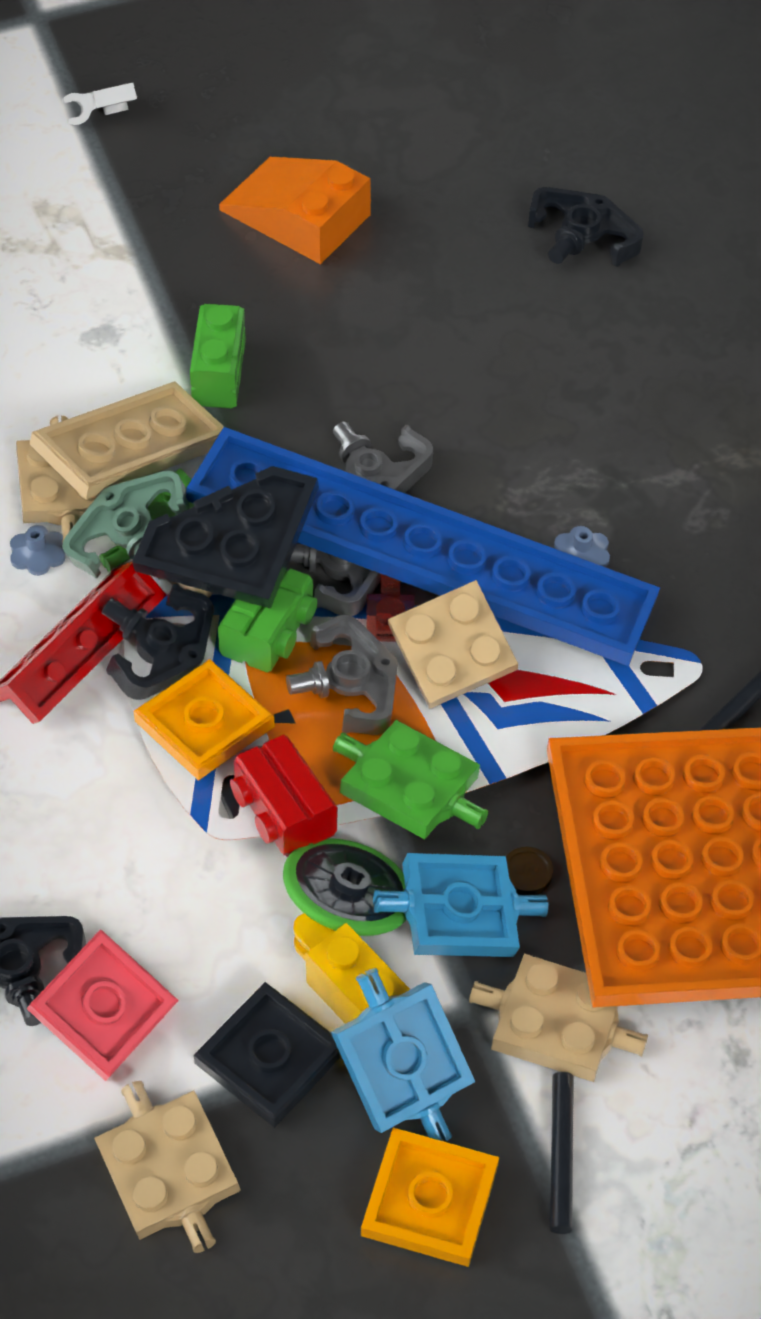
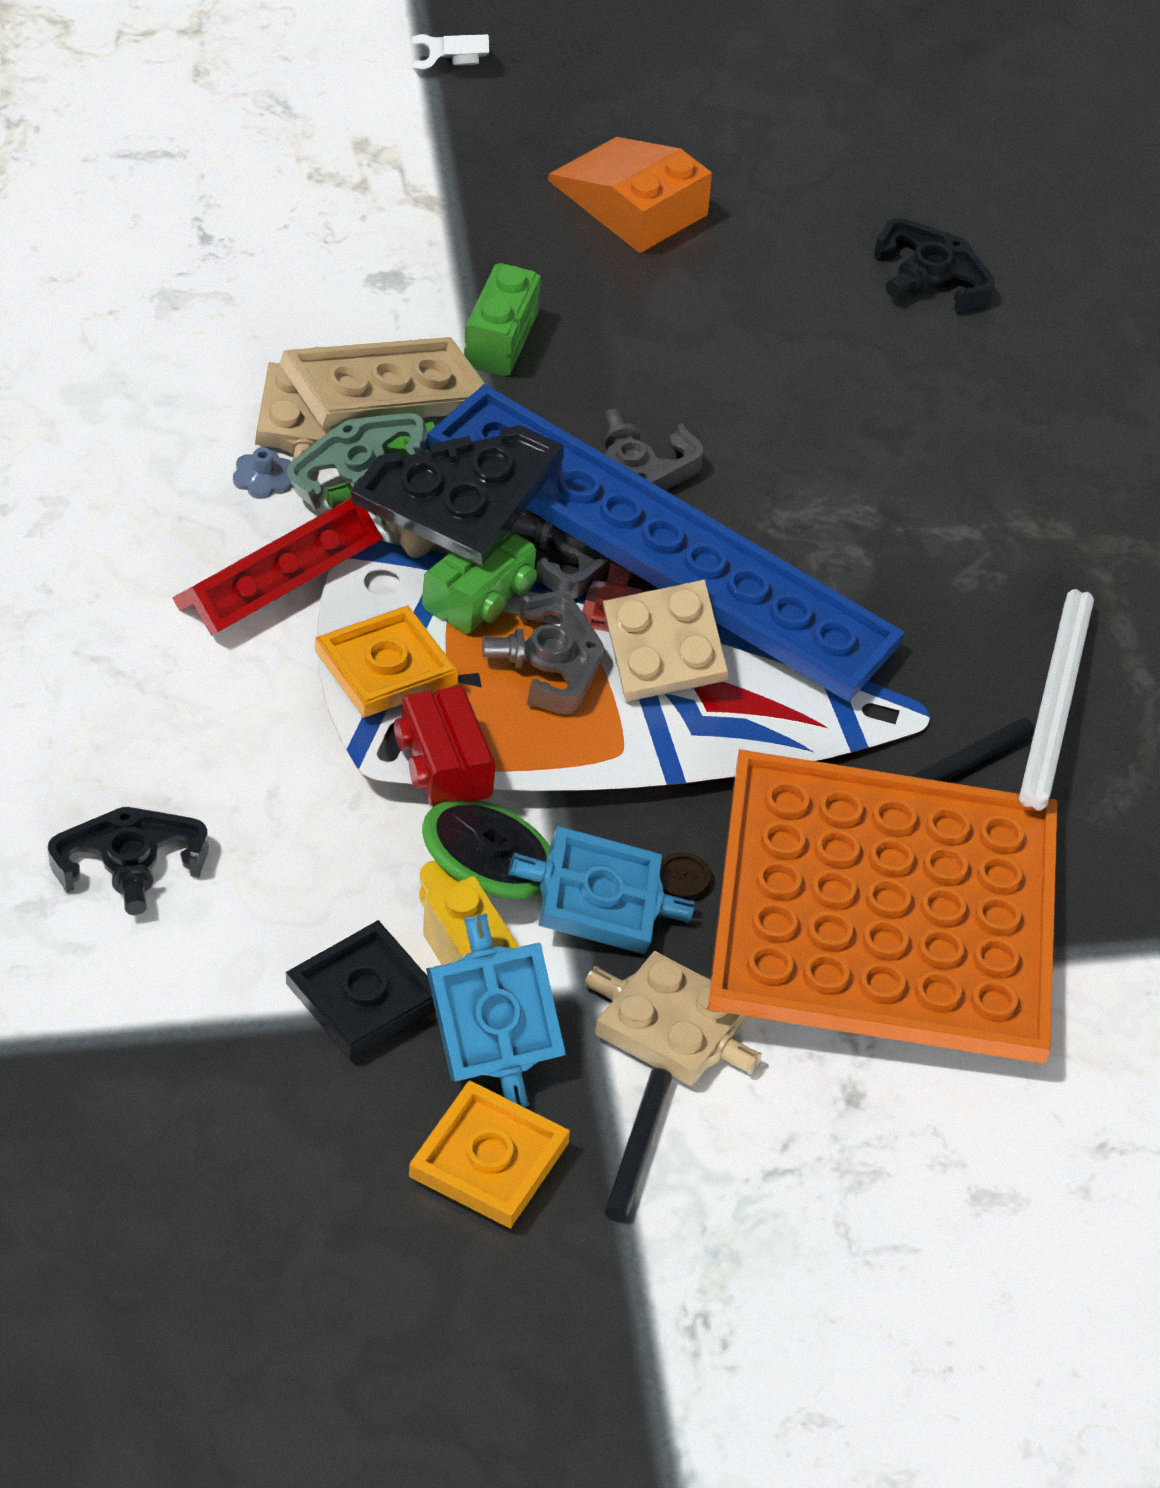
camera: 10 degrees right, 5 degrees down
coral plate [27,929,179,1081] -> none
tan plate [94,1081,241,1253] -> none
black piece [102,584,214,700] -> none
bright green plate [333,720,488,840] -> none
sand blue plant [554,526,610,567] -> none

